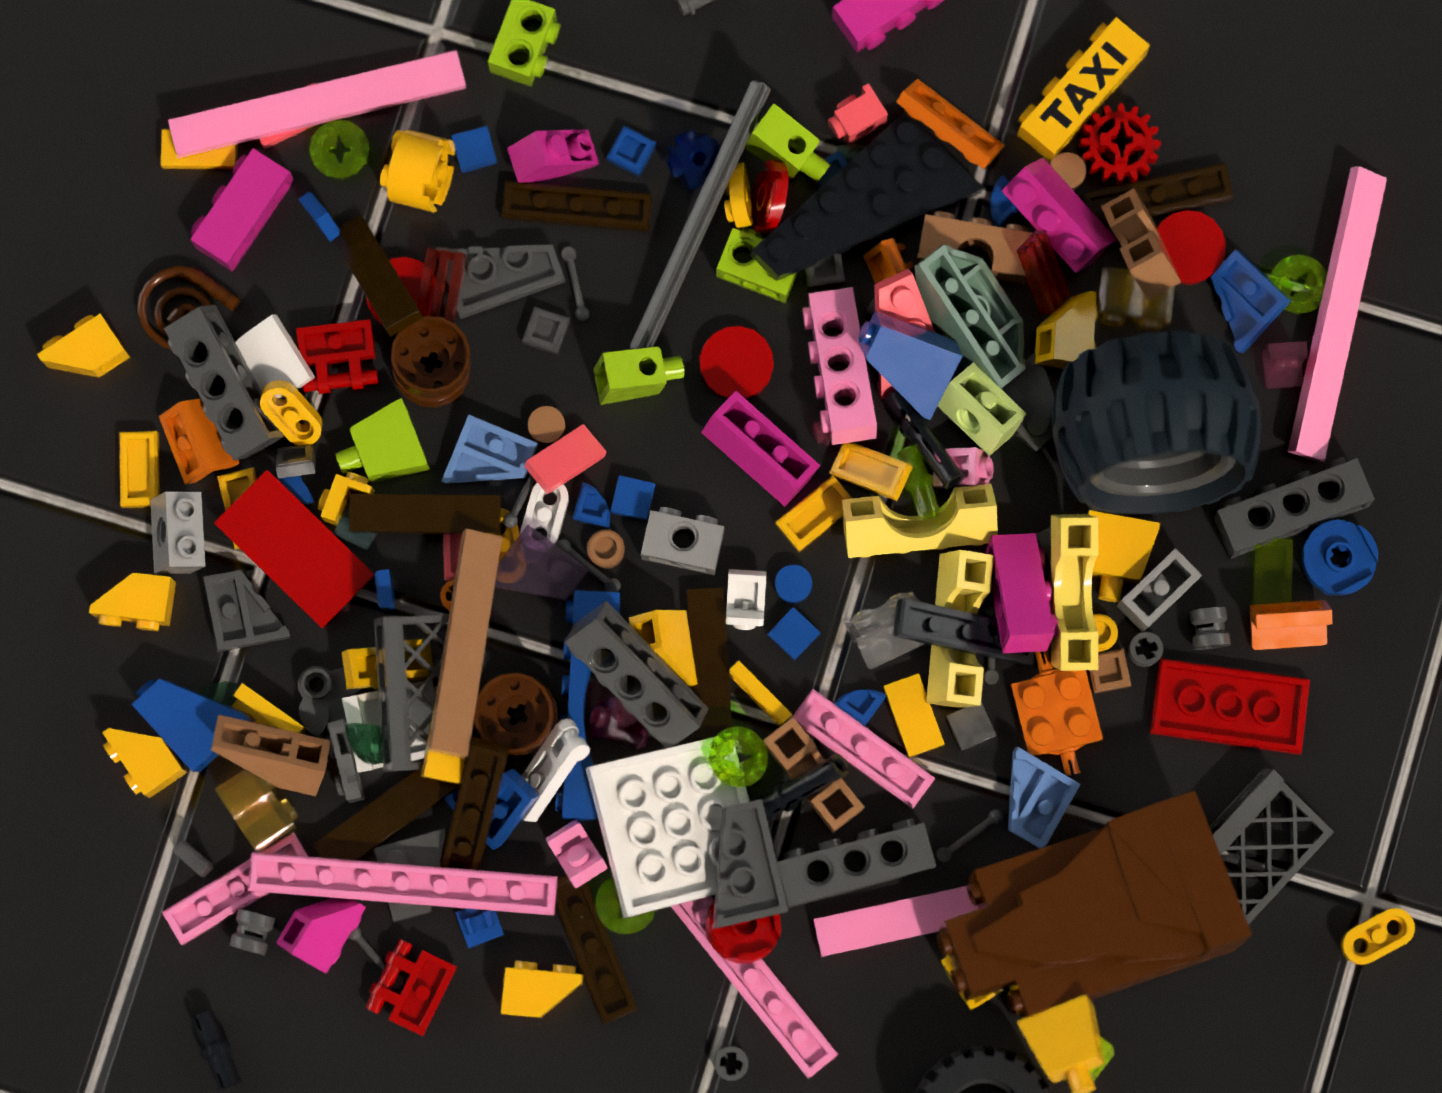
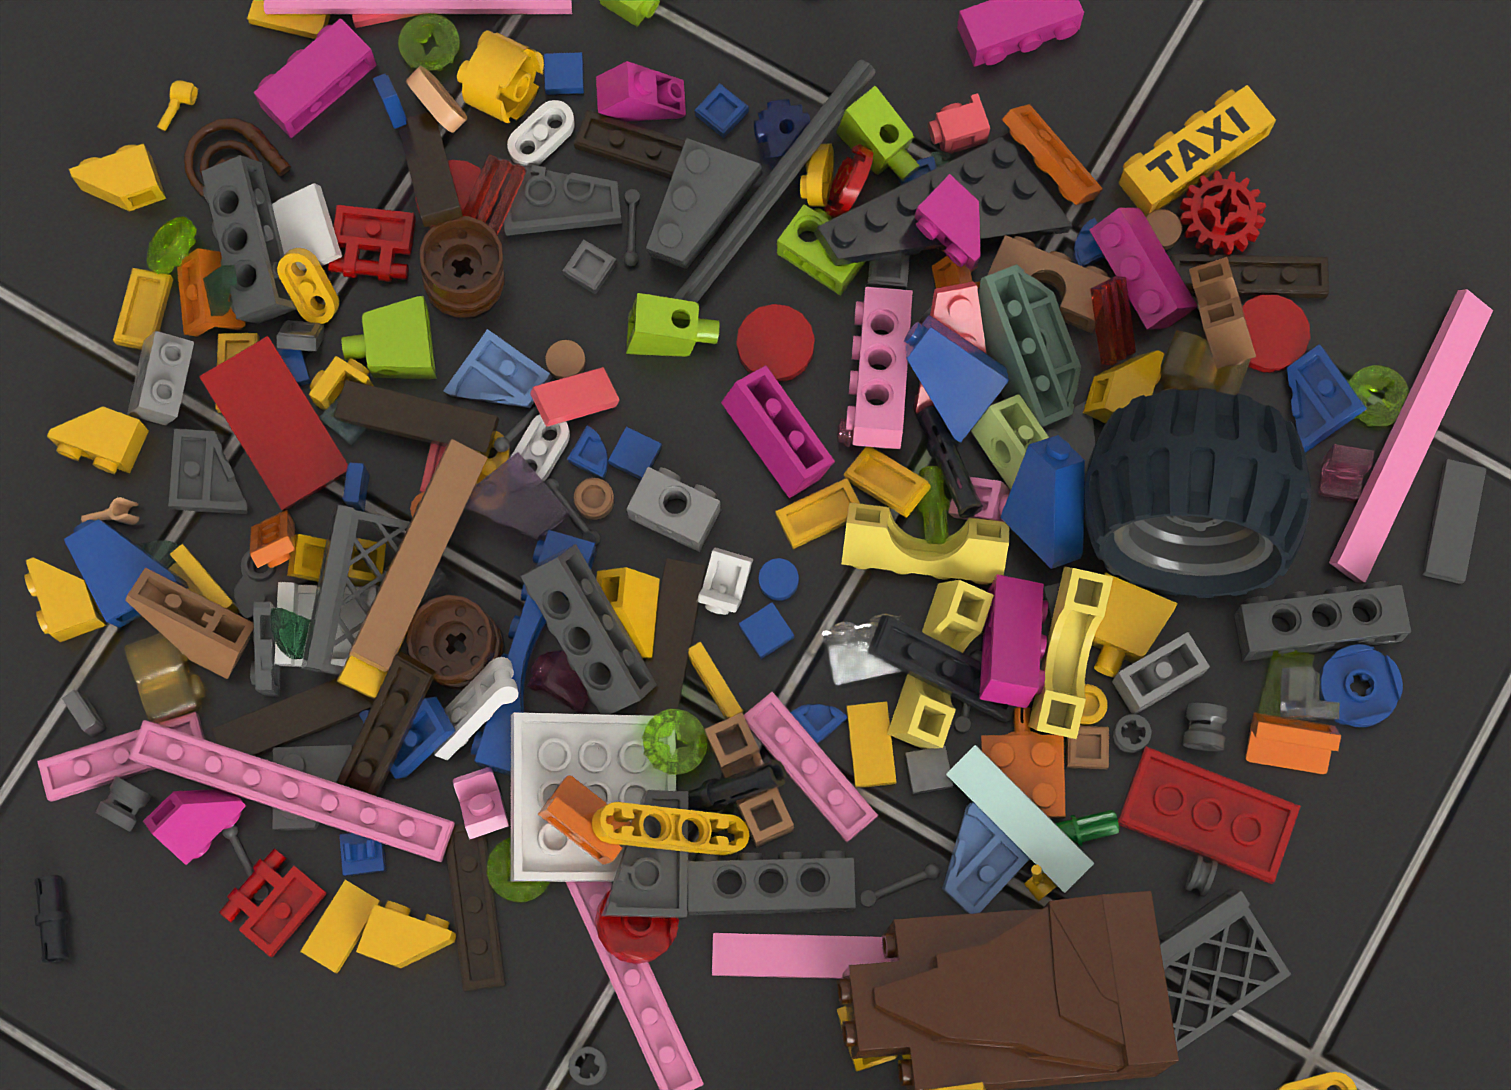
camera: 15 degrees right, 5 degrees down
none -> light nougat hand [81,497,139,525]
none -> clear neon green gear [147,216,197,274]
none -> yellow hand [157,80,198,131]
none -> clear green tile [203,265,237,316]
none -> orange plate [250,510,295,568]
none -> yellow tile [300,880,382,974]
none -> light nougat beam [406,66,467,133]
none -> white plate [507,100,575,167]
none -> orange panel [538,775,631,865]
none -> yellow beam [592,802,749,856]
none -> dark grey wedge [646,138,763,269]
none -> dark pink slope [914,174,981,271]
none -> light aqua tile [946,745,1094,893]
none -> blue slope [1000,435,1085,569]
none -> yellow hand [1024,865,1057,902]
none -> green axle [1055,810,1119,847]
none -> dark grey bush [1185,855,1218,897]
none -> clear panel [1280,666,1340,721]
none -> dark grey tile [1422,459,1487,584]

